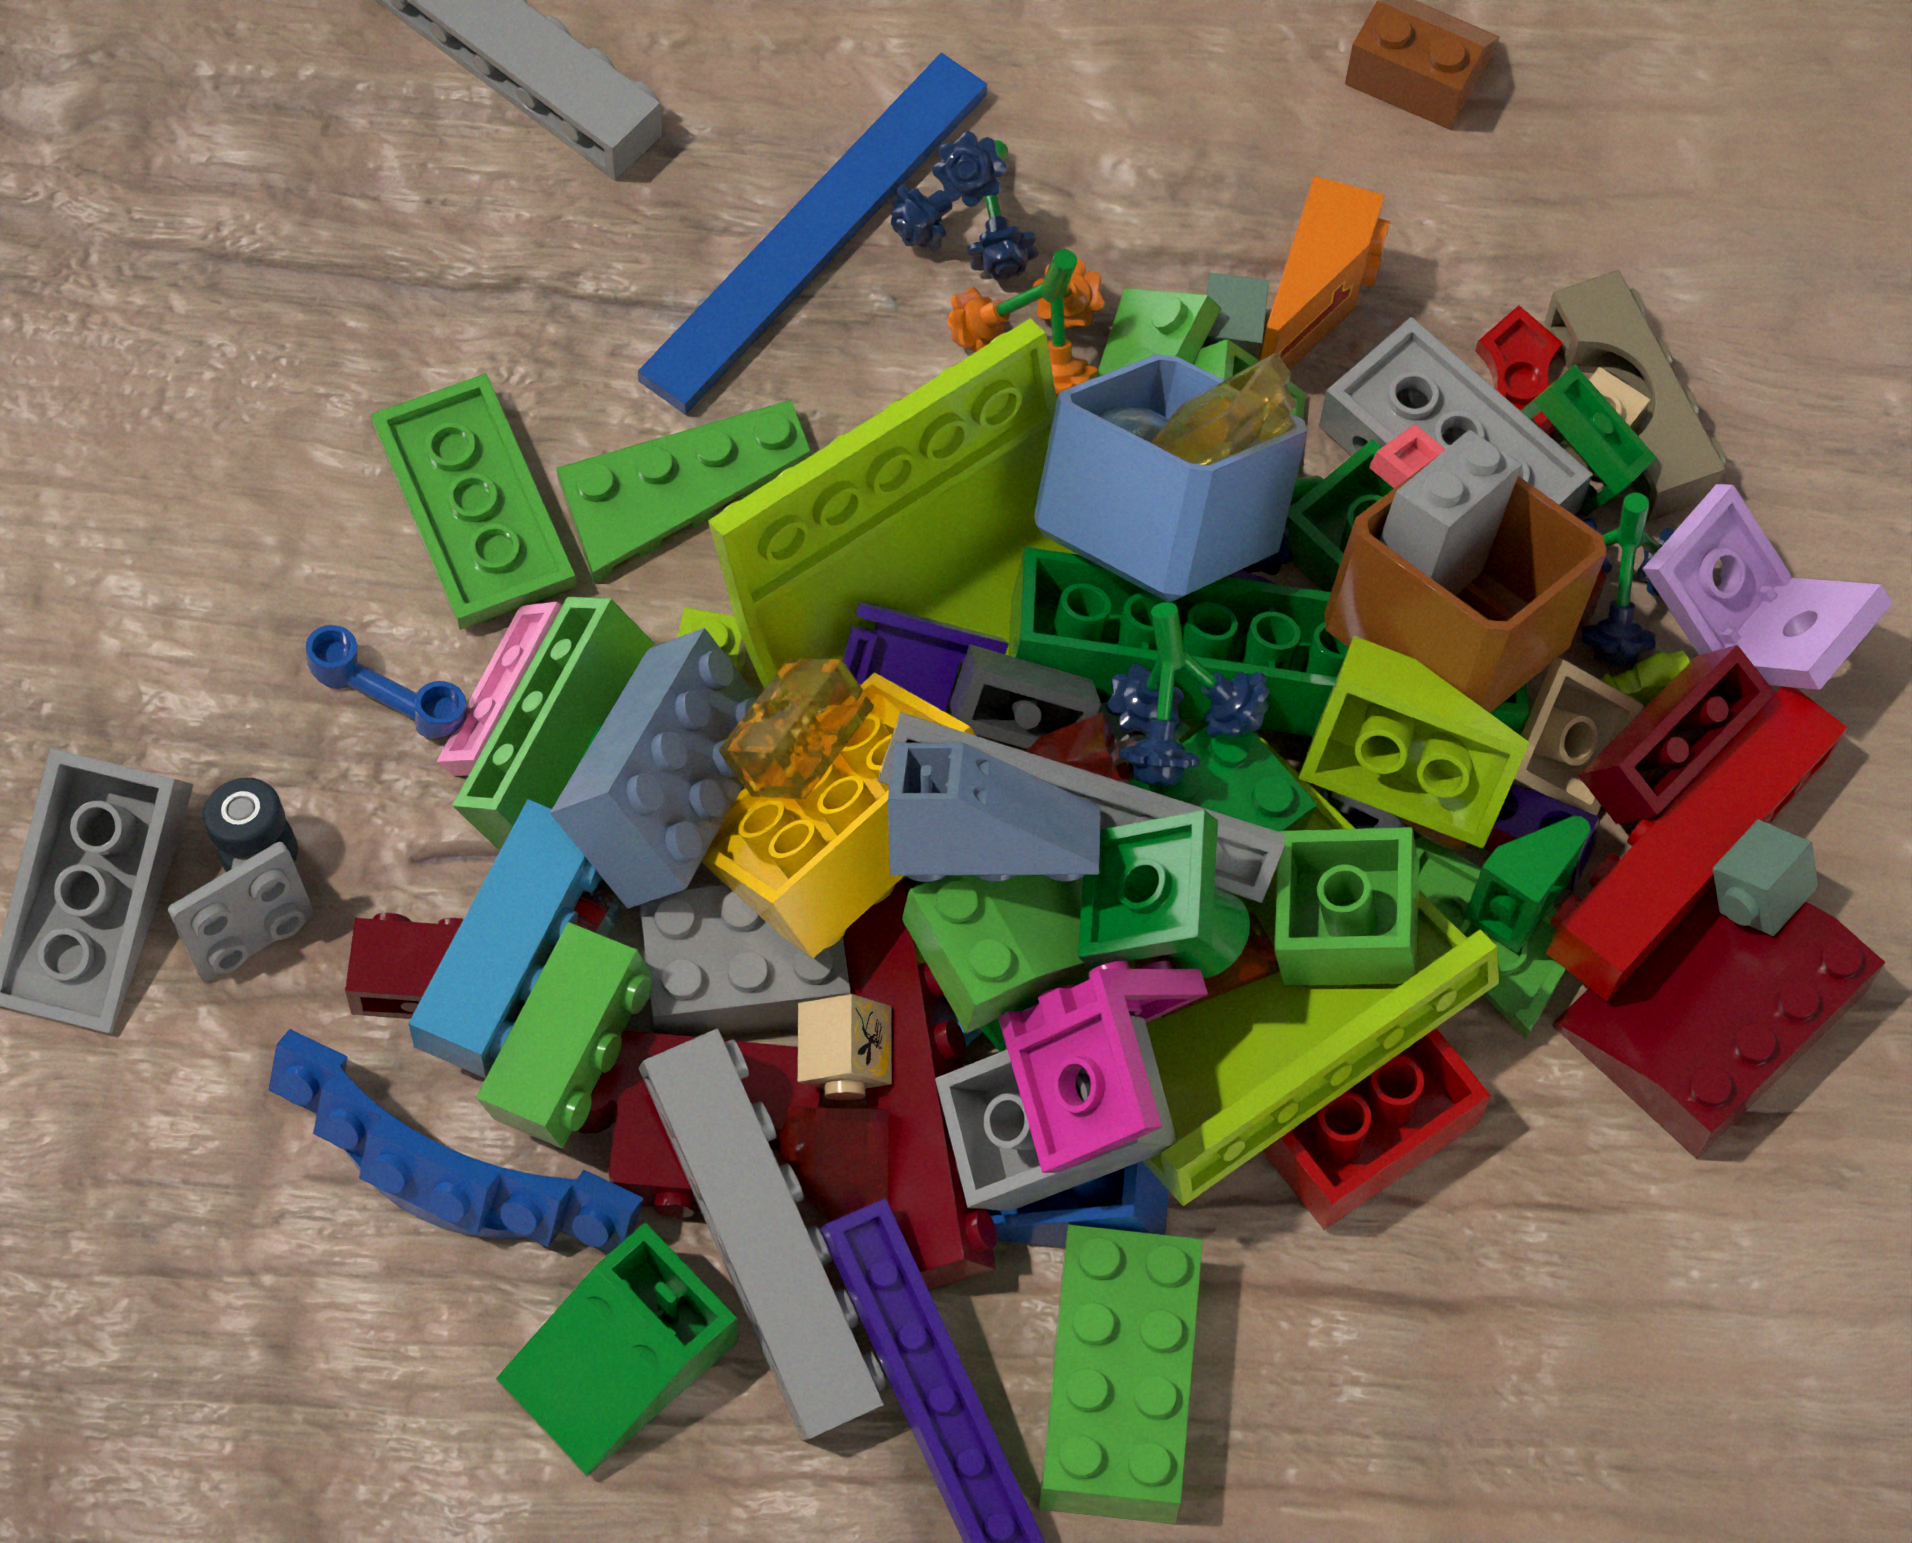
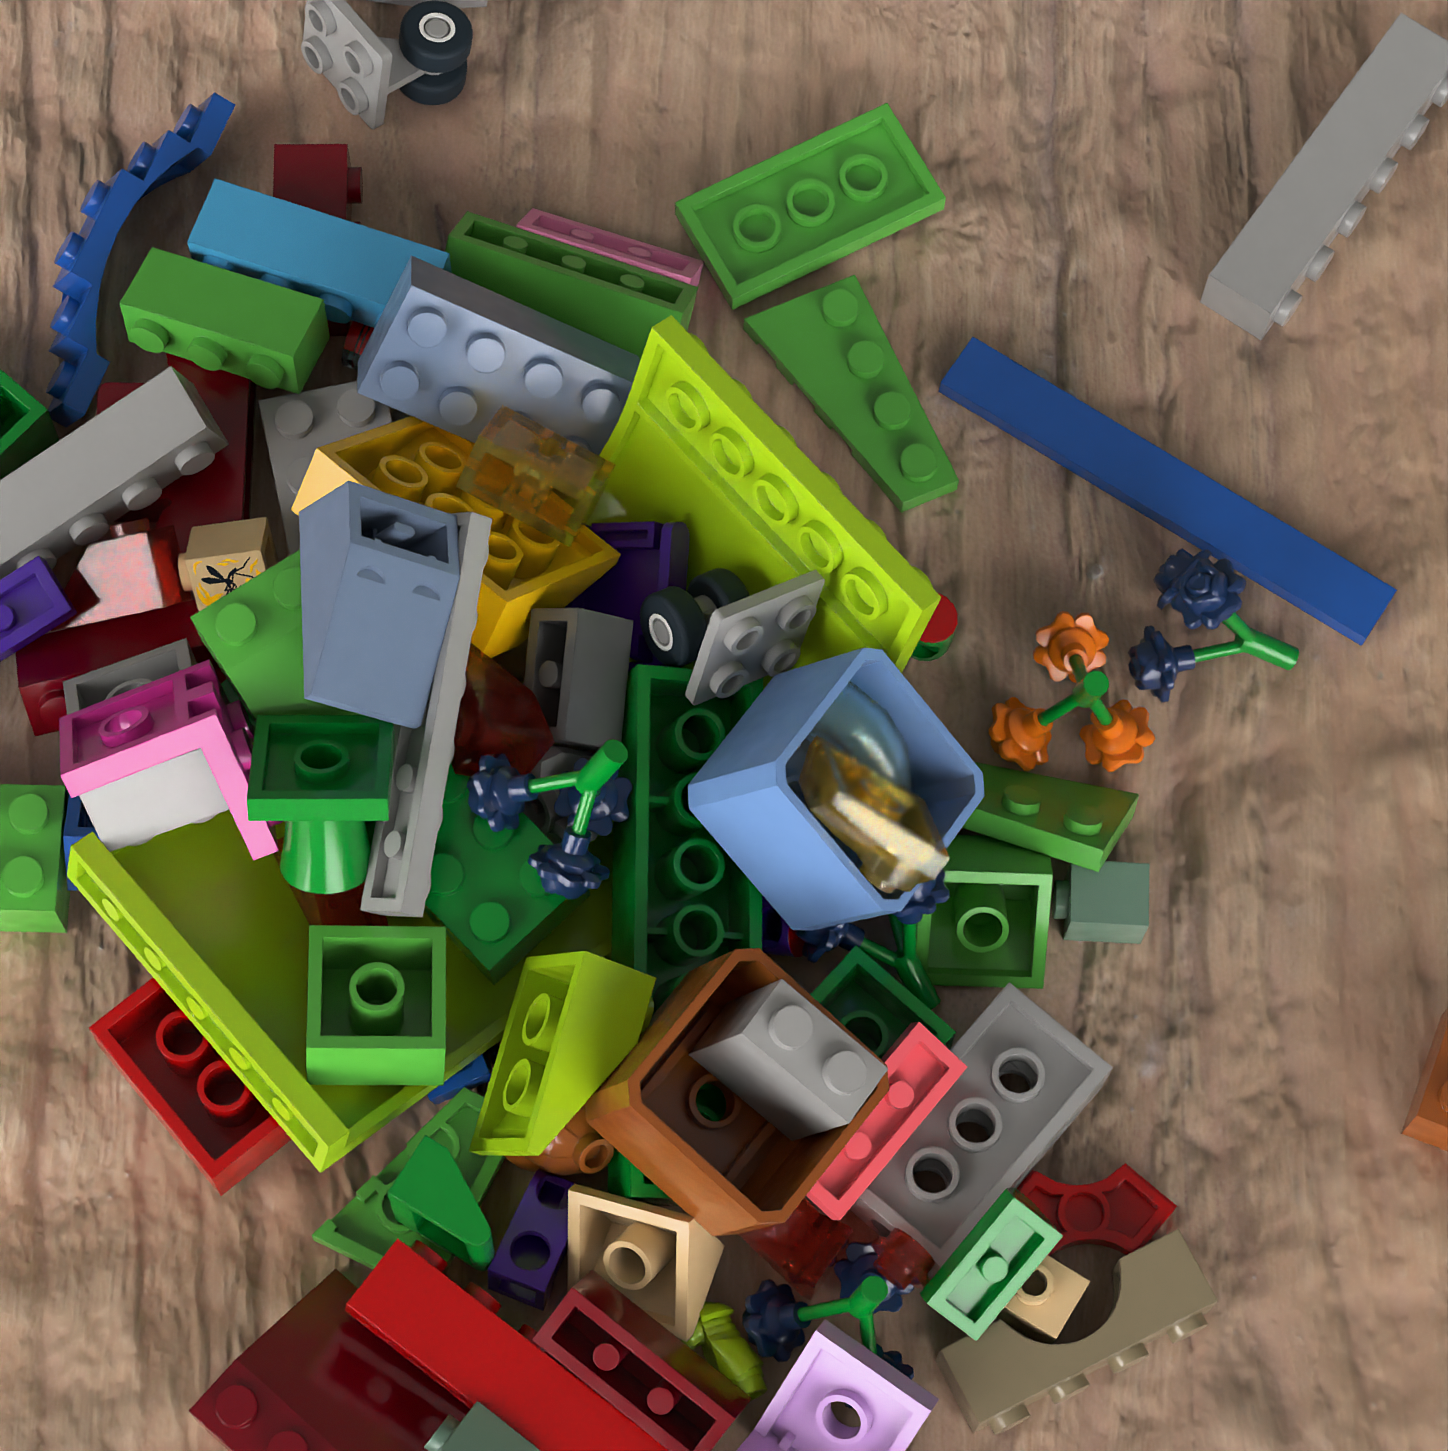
camera: 85 degrees right, 5 degrees up
blue bar [306,625,466,738] -> none
orange slope [1260,176,1390,376] -> none
none -> light grey plate [640,568,825,705]
none -> clear red plate [871,1228,936,1291]

